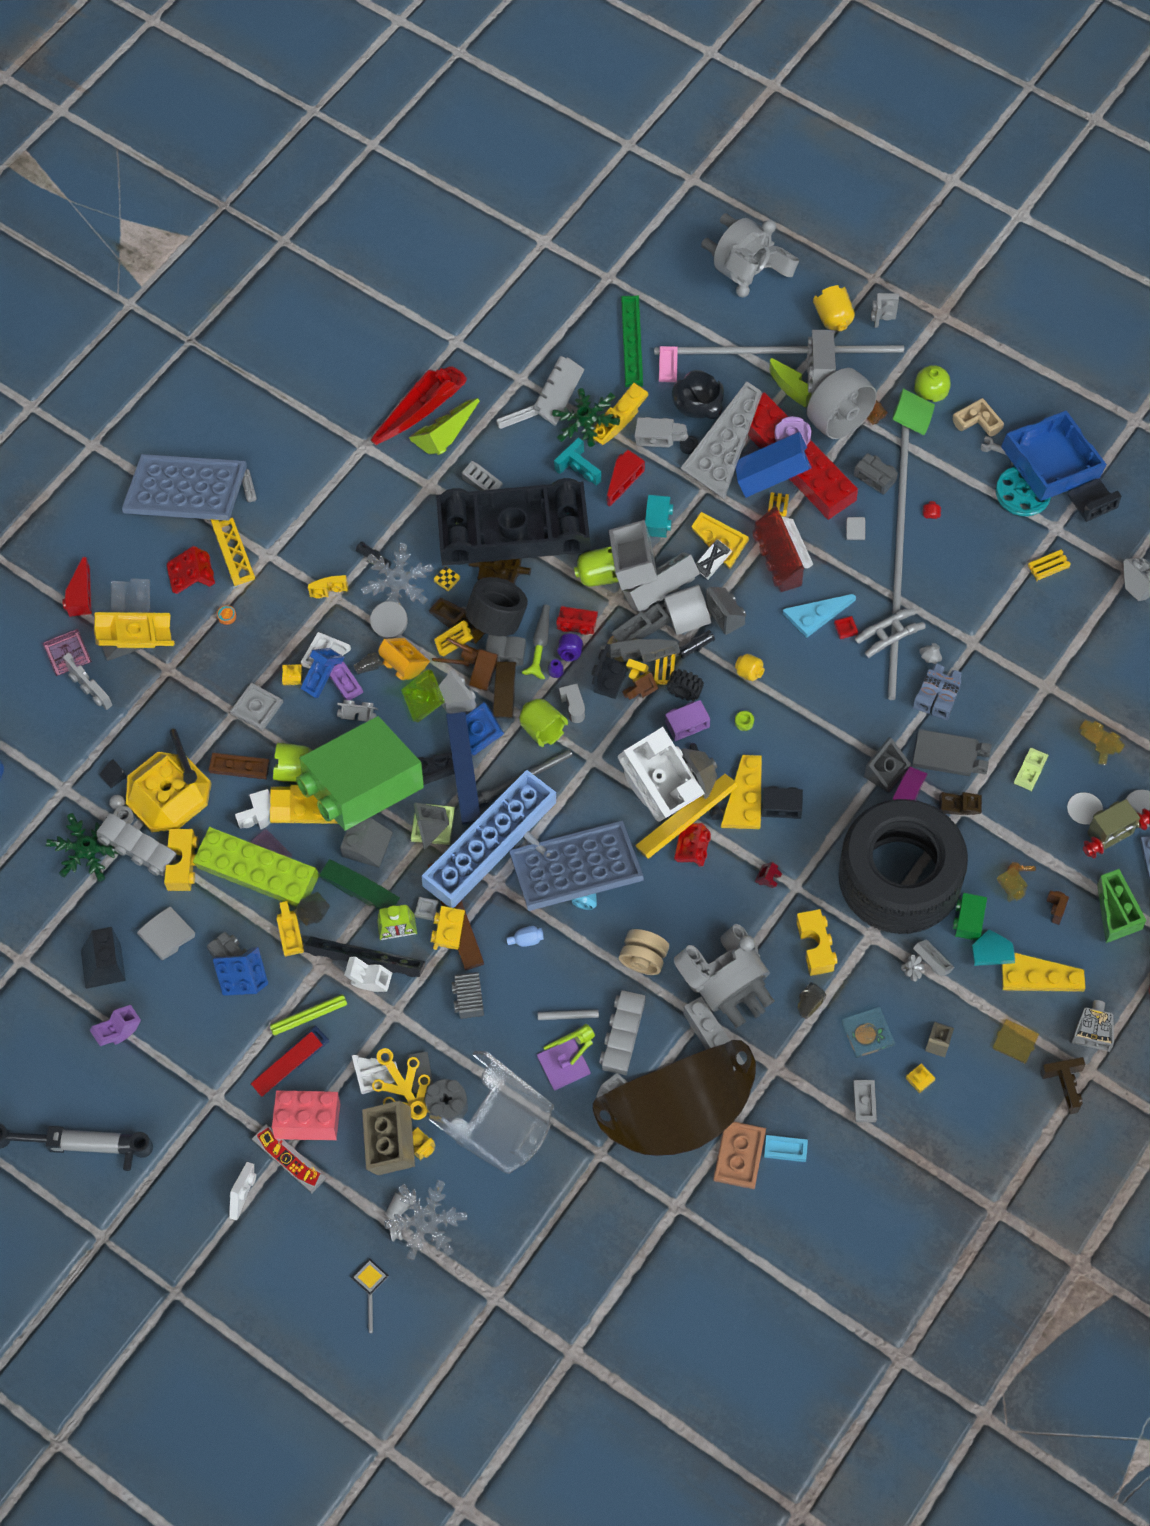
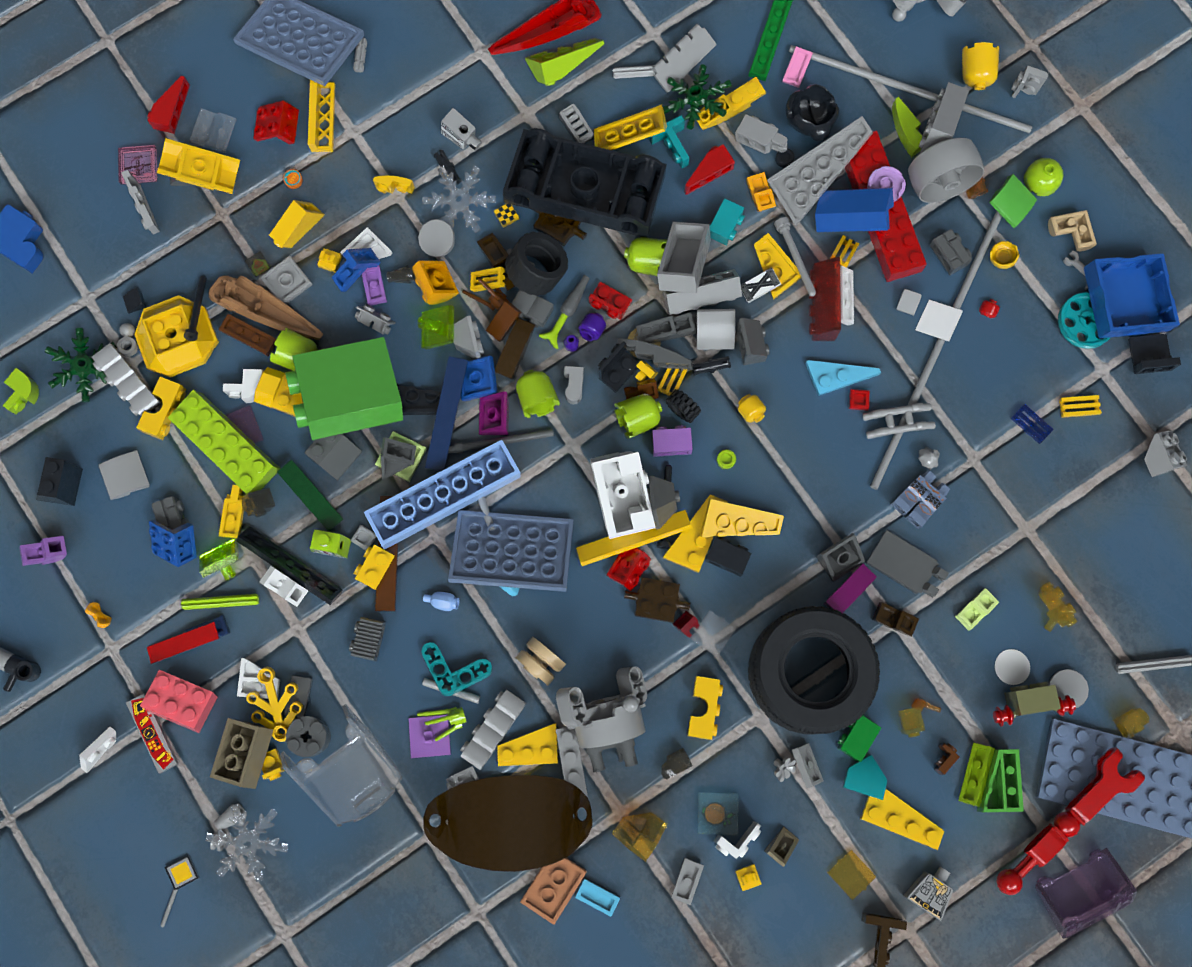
camera: 20 degrees right, 15 degrees up
none -> lime brick [3,368,39,415]
none -> light orange piece [85,602,112,628]
none -> clear neon green tile [199,539,239,580]
none -> medium nougat piece [209,276,323,340]
none -> clear smoke tile [245,251,271,277]
none -> yellow slope [269,200,325,248]
none -> teal beam [421,642,492,696]
none -> light grey torso [441,108,482,150]
none -> magenta slope [479,391,509,435]
none -> yellow wing [497,723,558,766]
none -> yellow slope [594,105,667,150]
none -> clear yellow slope [612,812,667,862]
none -> lime cylinder [614,394,662,439]
none -> dark brown plate [624,577,691,623]
none -> clear piece [691,611,736,657]
none -> yellow wing [700,499,784,537]
none -> white bracket [714,822,761,859]
none -> light orange slope [746,172,776,212]
none -> light grey piece [774,217,816,296]
none -> white sticker [915,300,963,341]
none -> lime plate [958,743,995,807]
none -> yellow hair [990,241,1020,269]
none -> clear blue tile [1011,404,1054,444]

